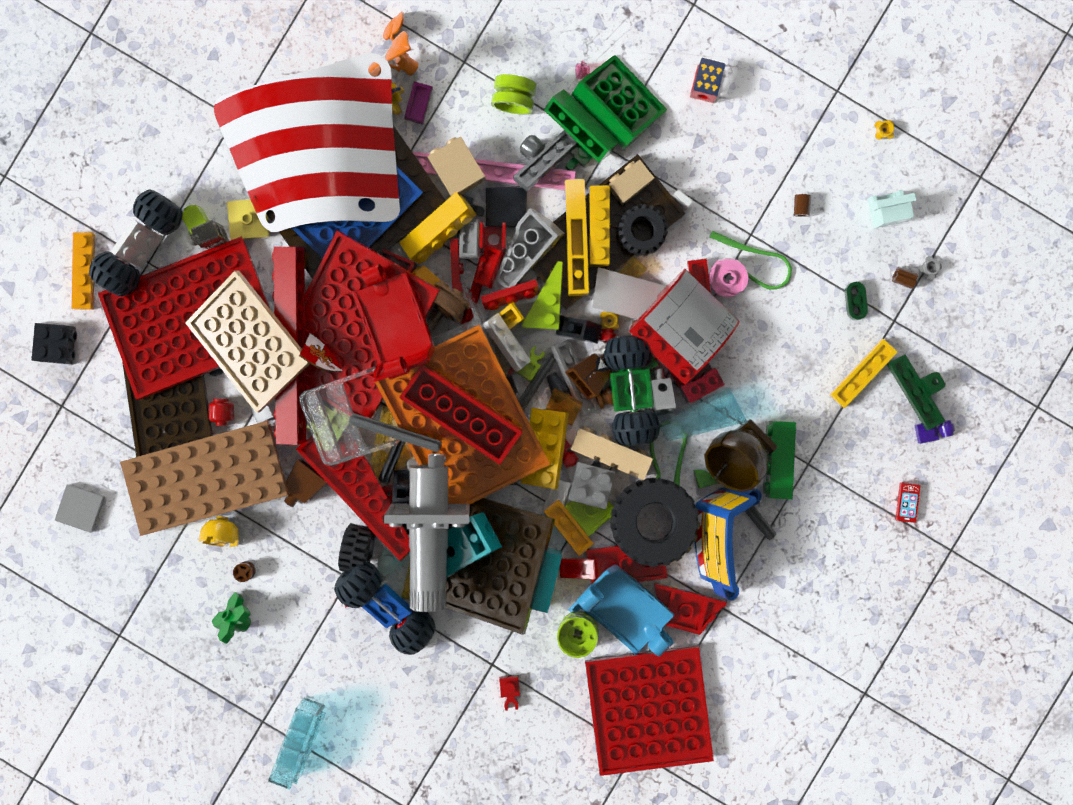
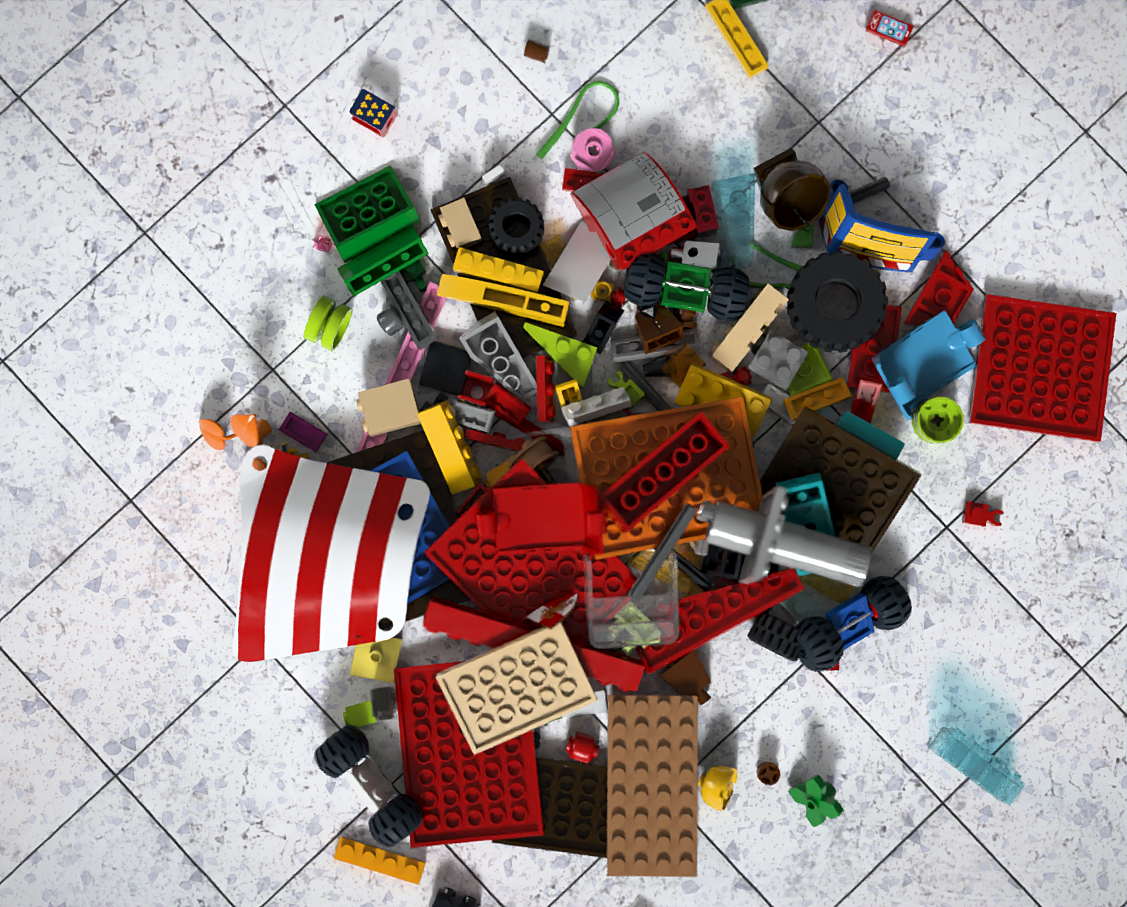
camera: 75 degrees left, 5 degrees down
green brick [763,421,796,500] -> none
dark green plate [845,281,868,320] -> none

